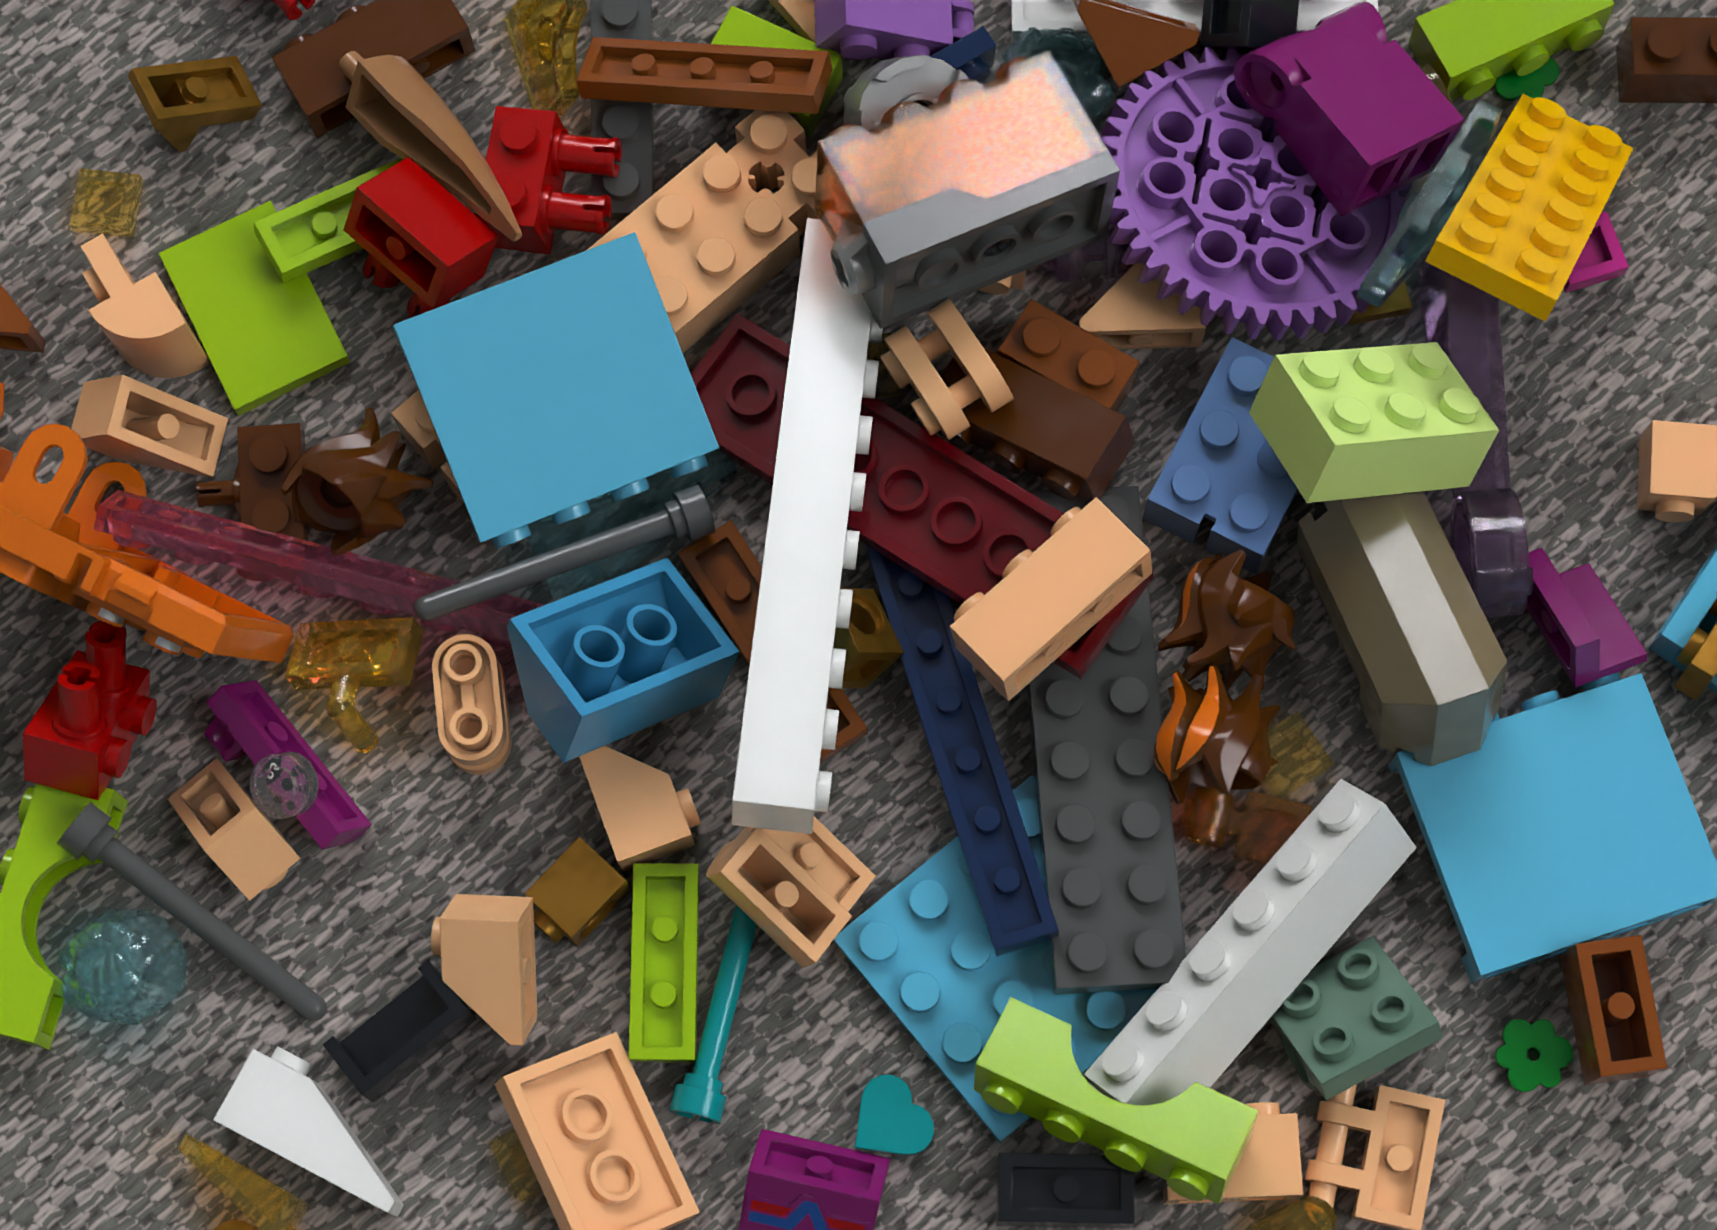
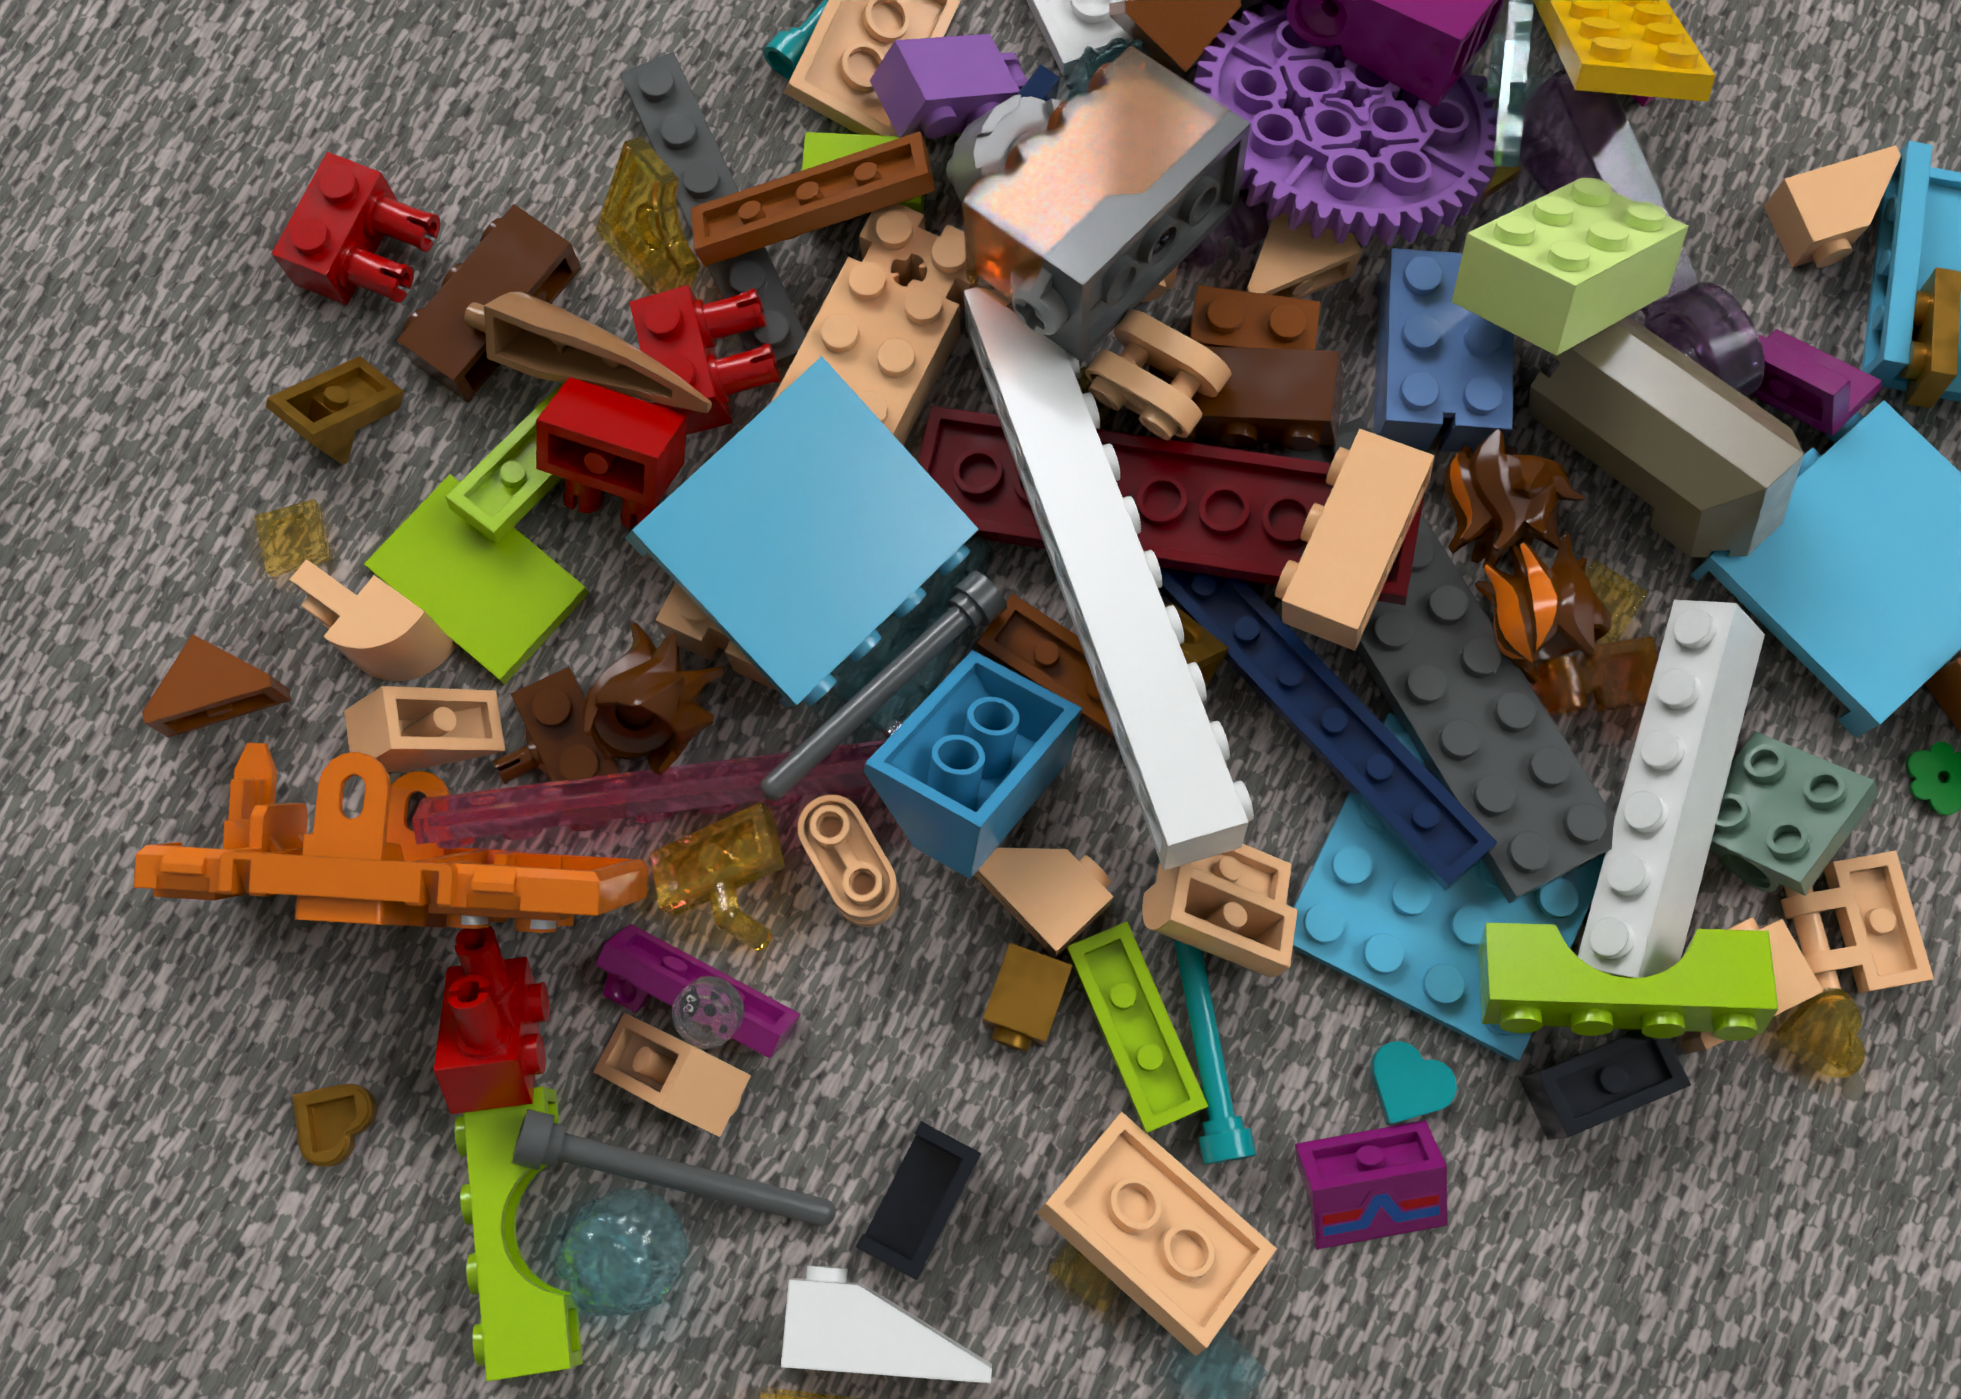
camera: 25 degrees left, 0 degrees up
light nougat slope [431,894,537,1046] -> none

